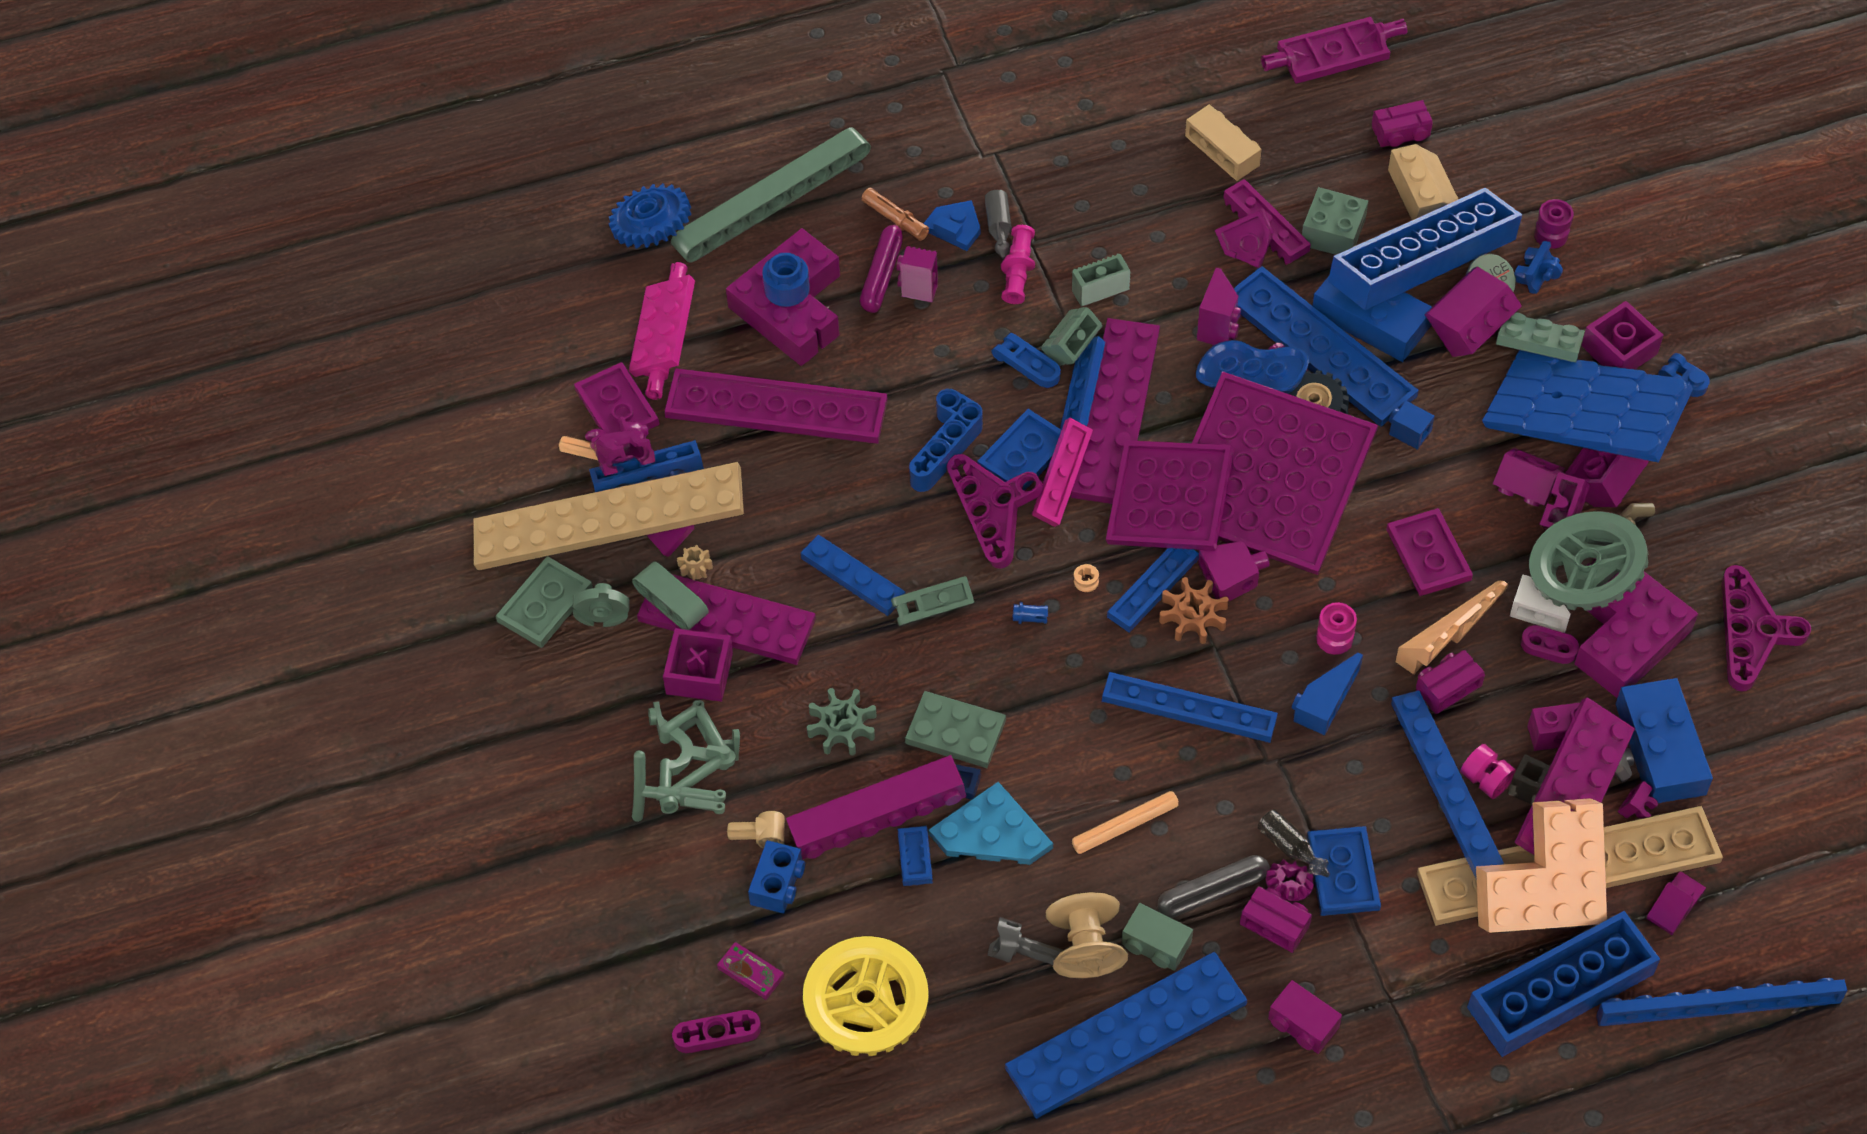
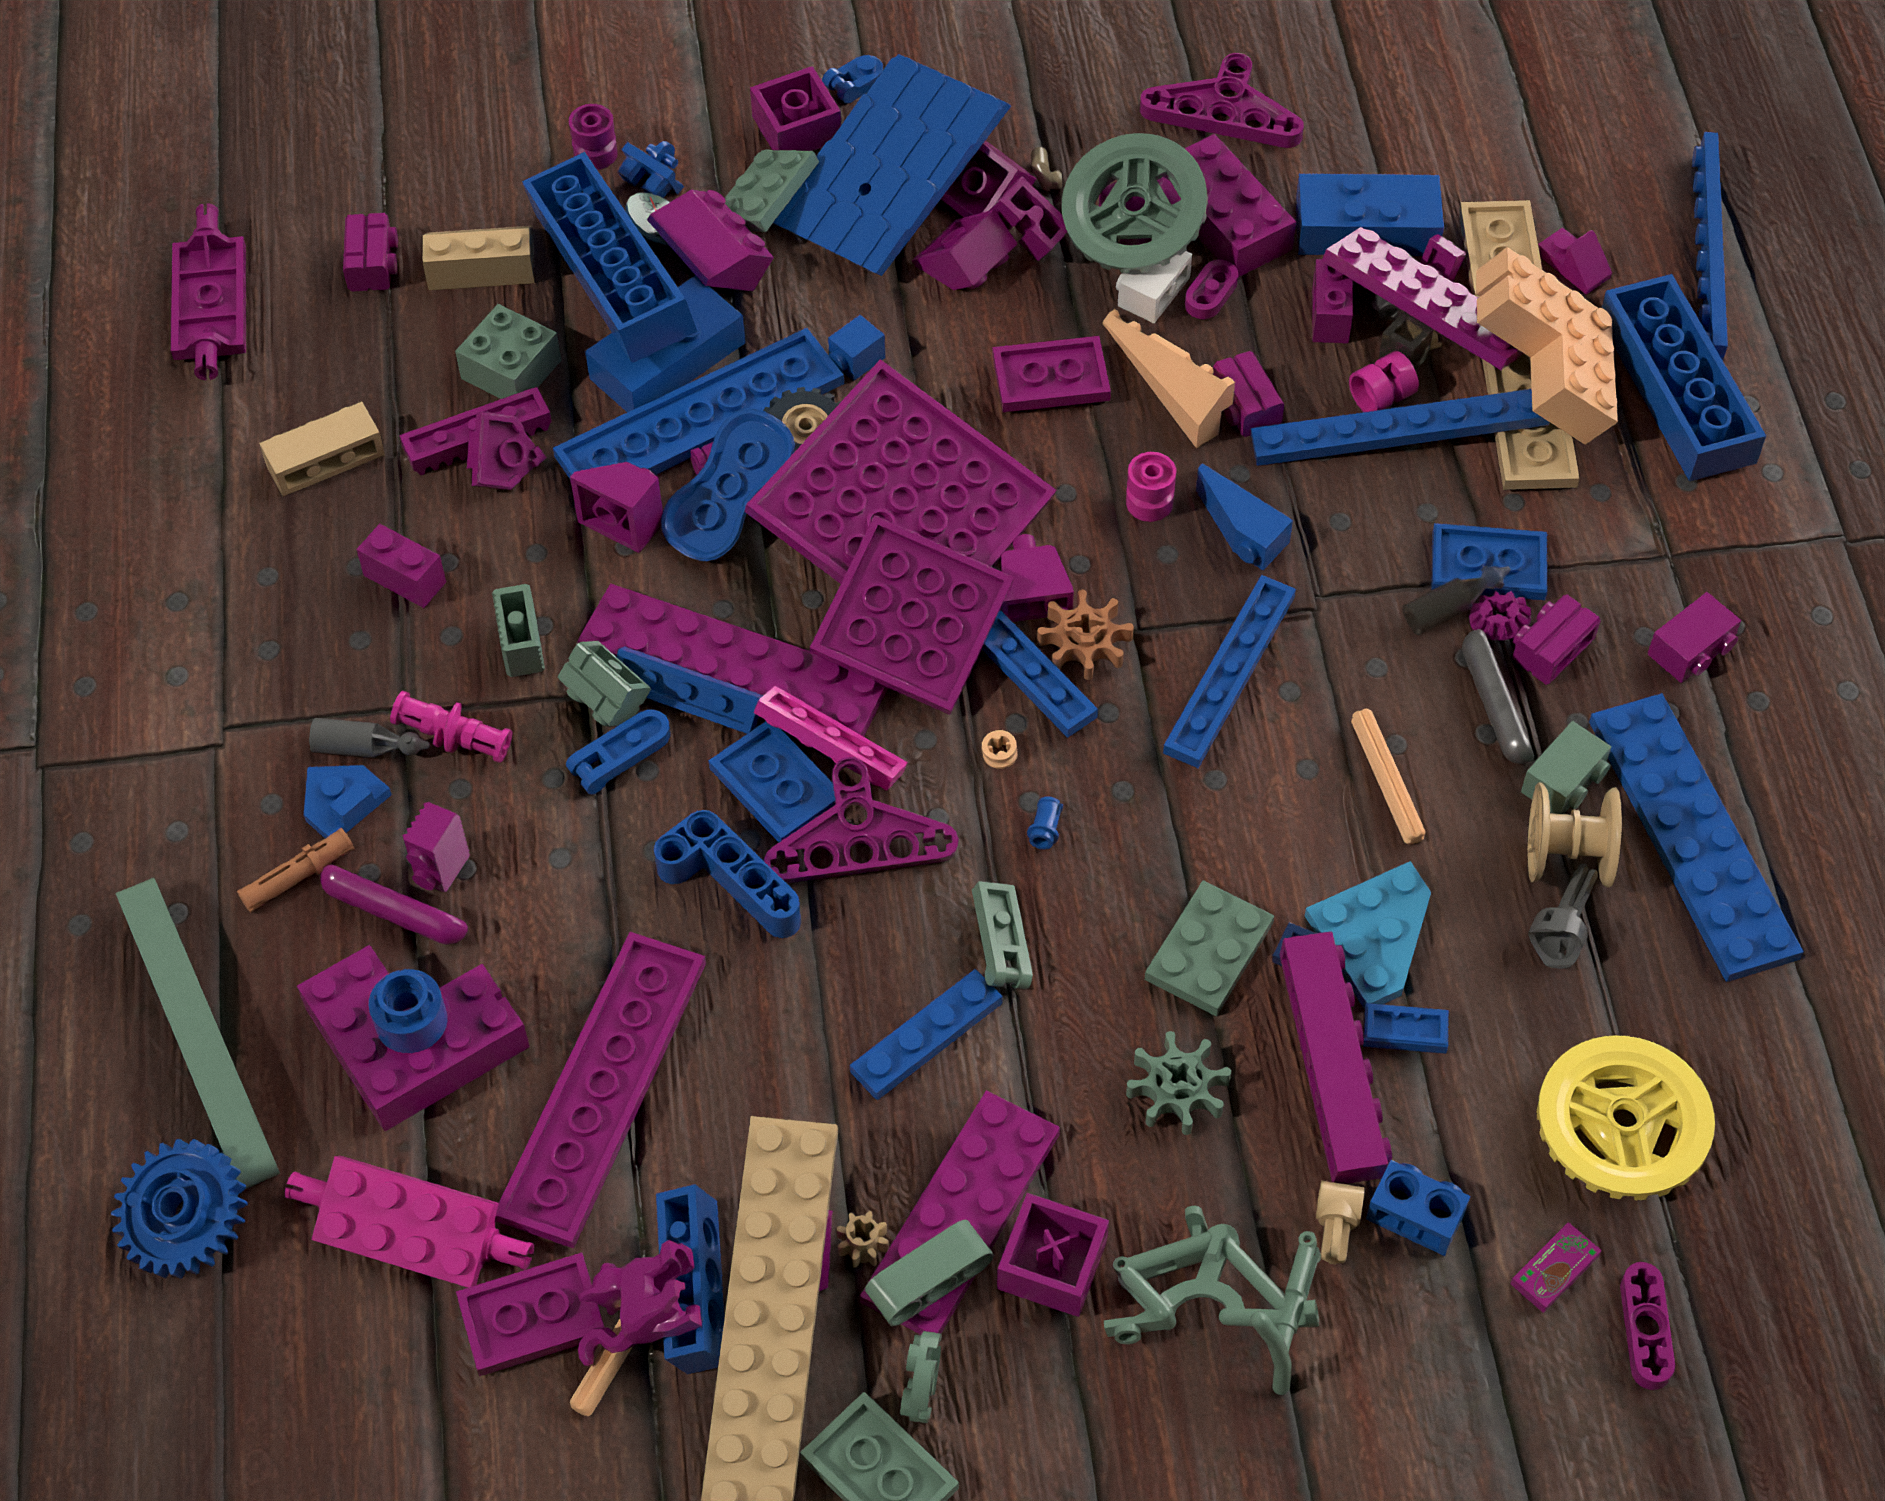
camera: 80 degrees left, 0 degrees up
none -> magenta brick [356,523,446,608]

